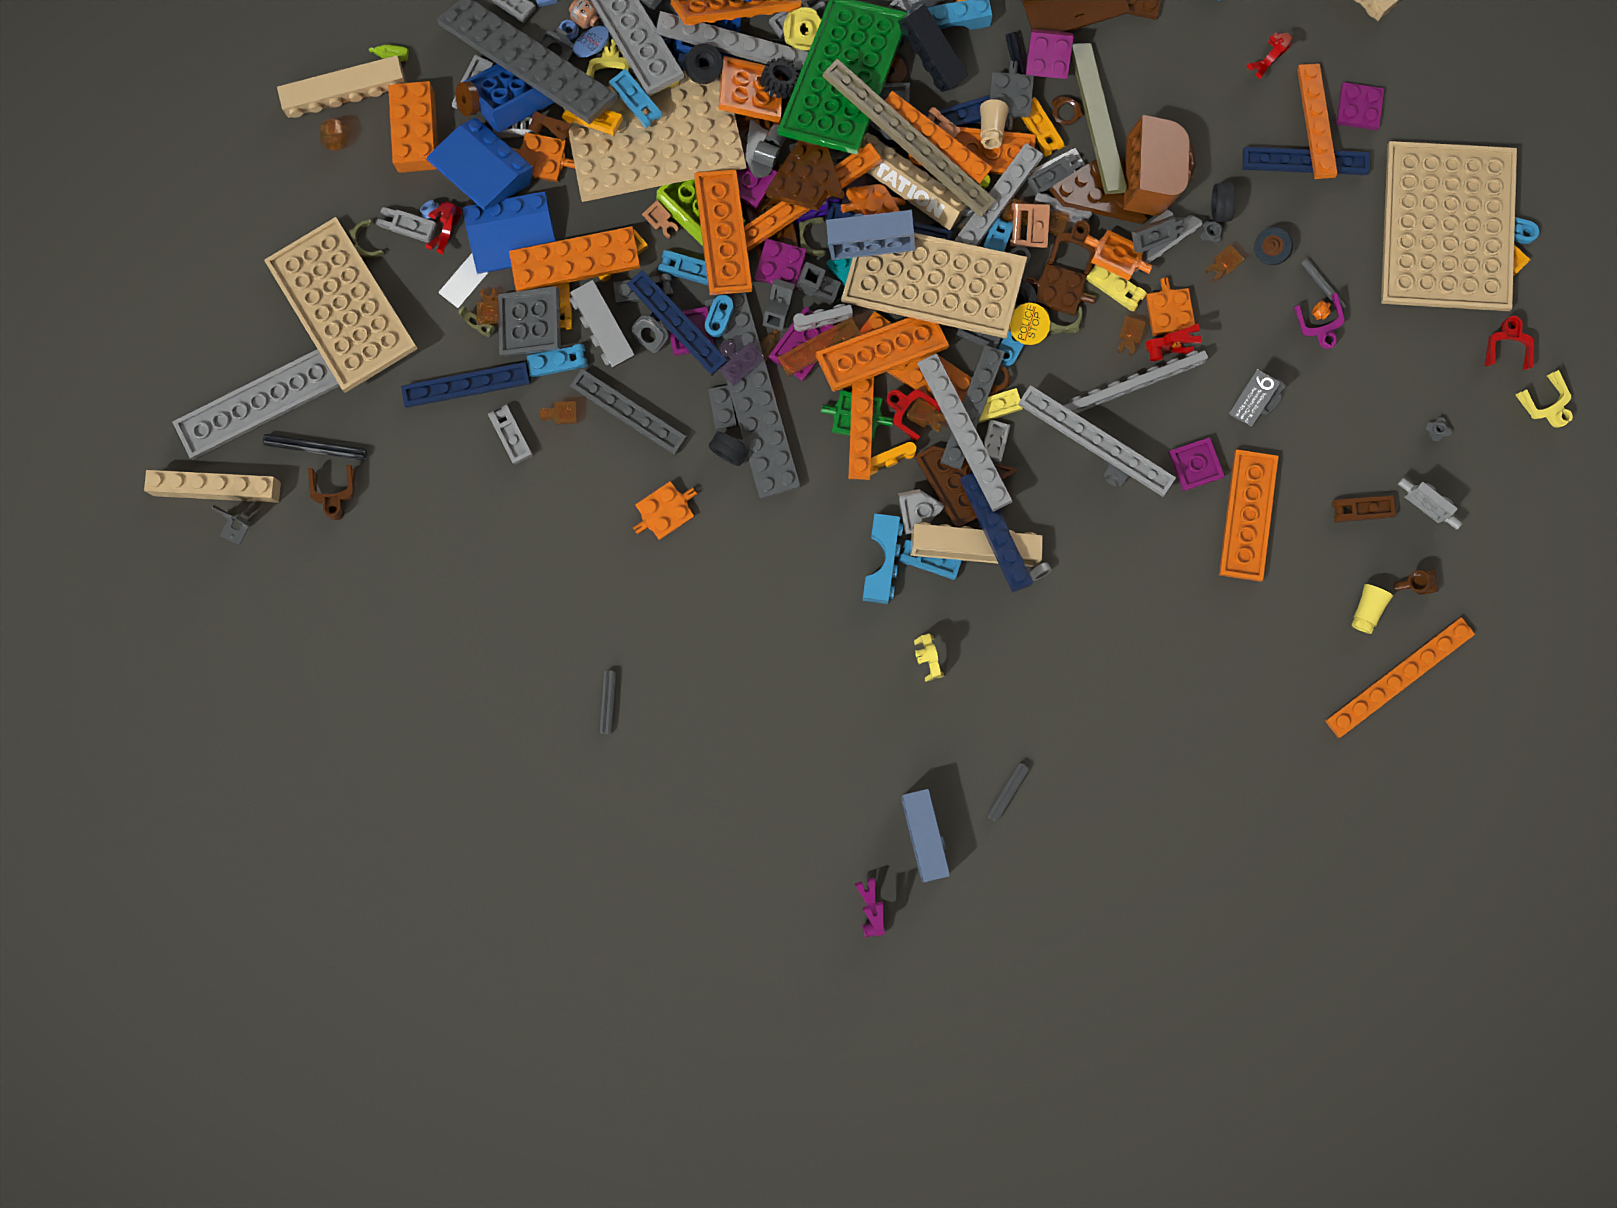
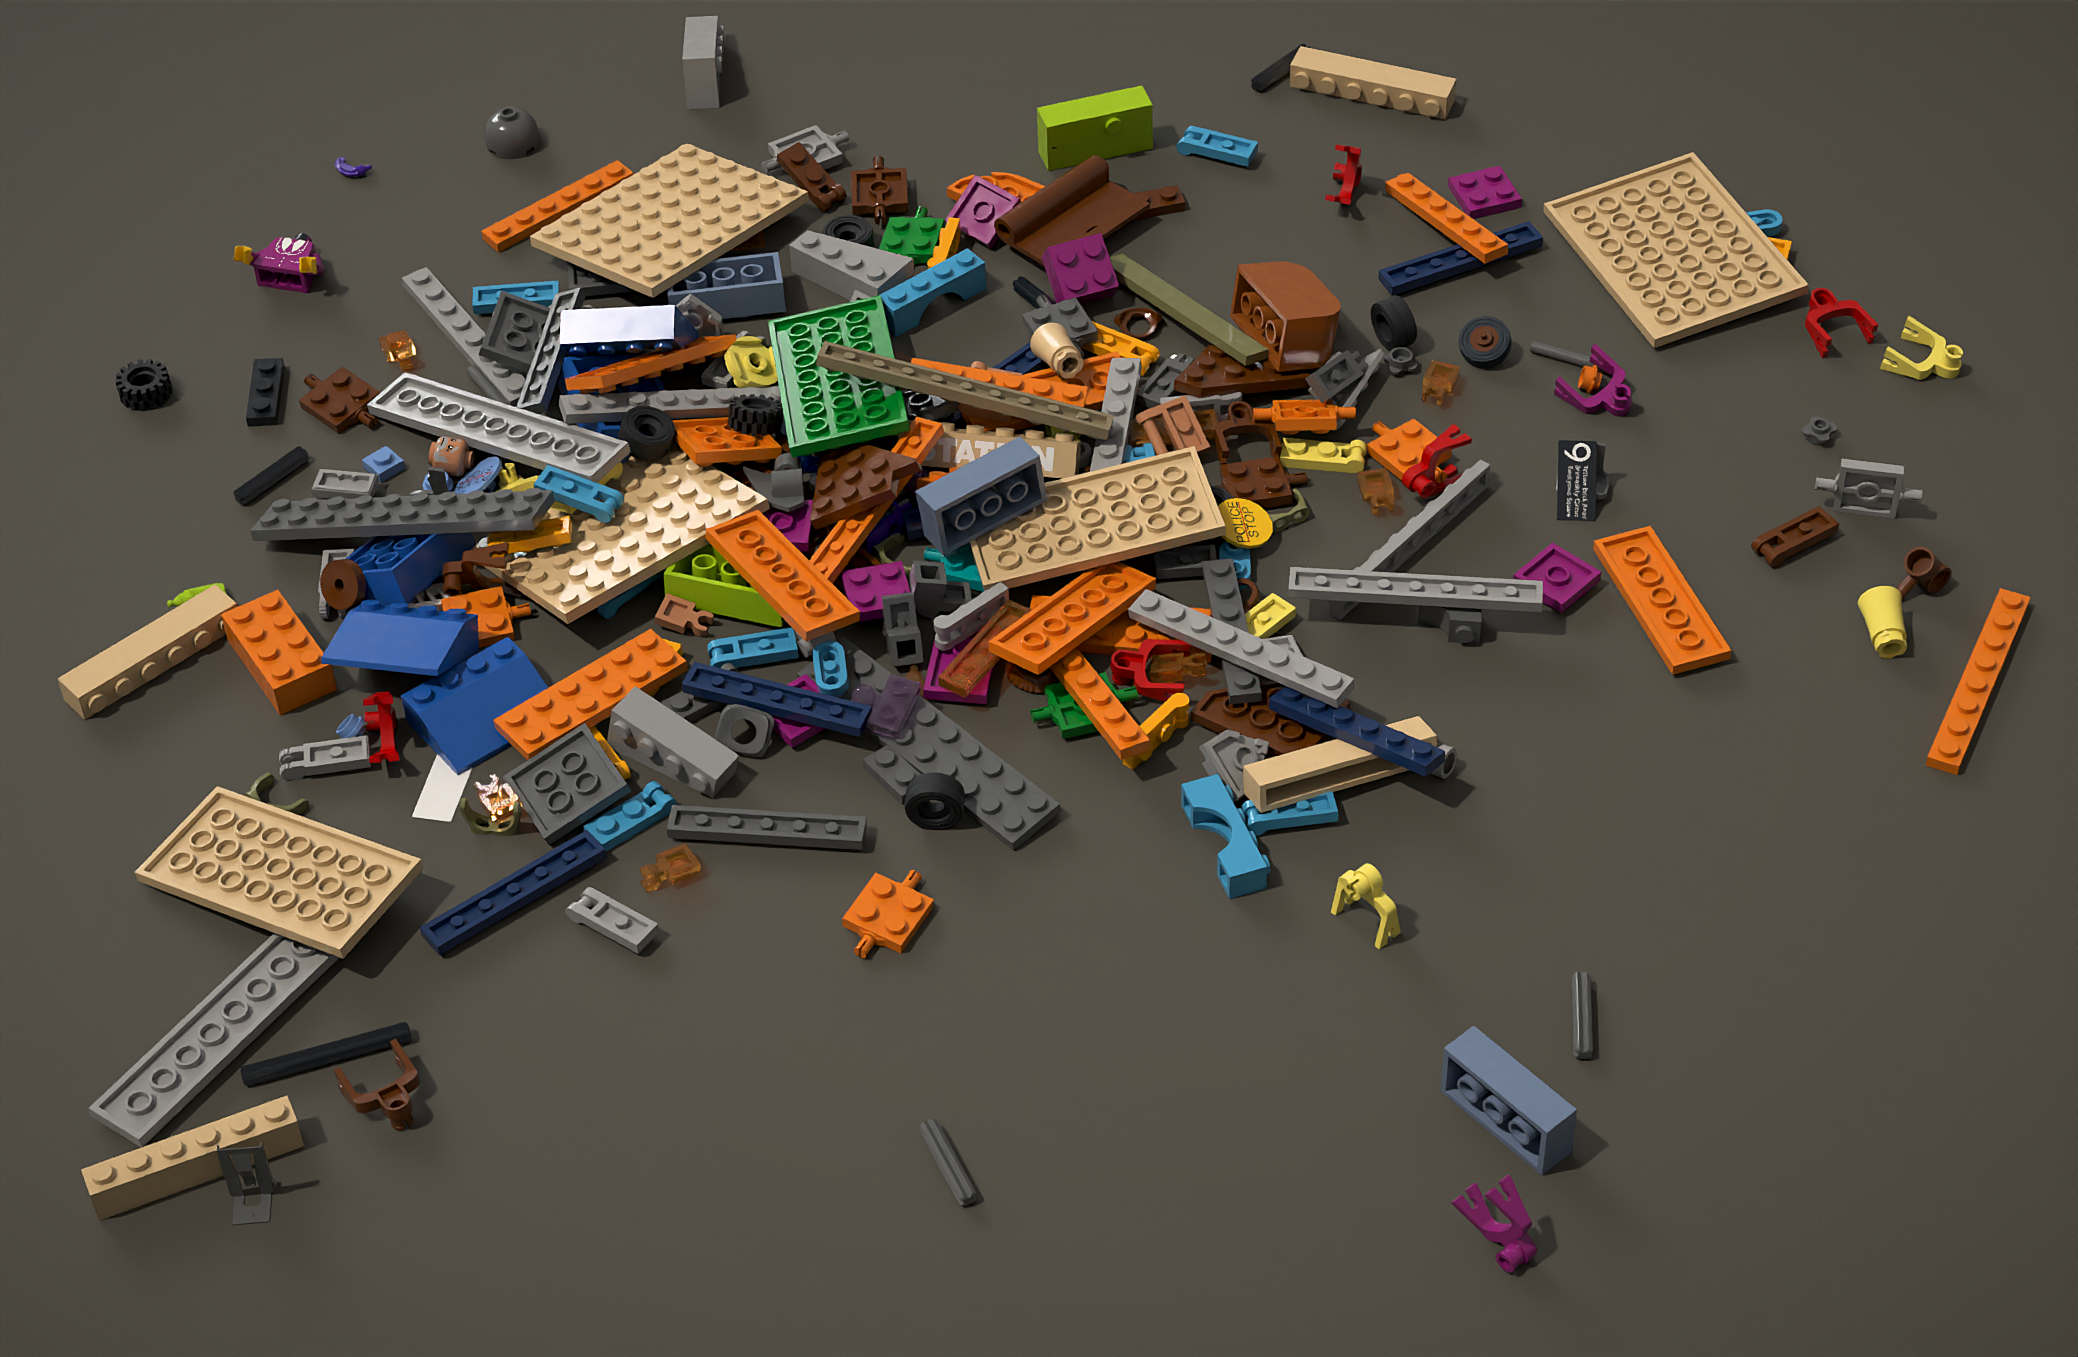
camera: 30 degrees left, 35 degrees down
clear orange head [320,119,347,151] -> none
black brick [897,4,969,92] -> none

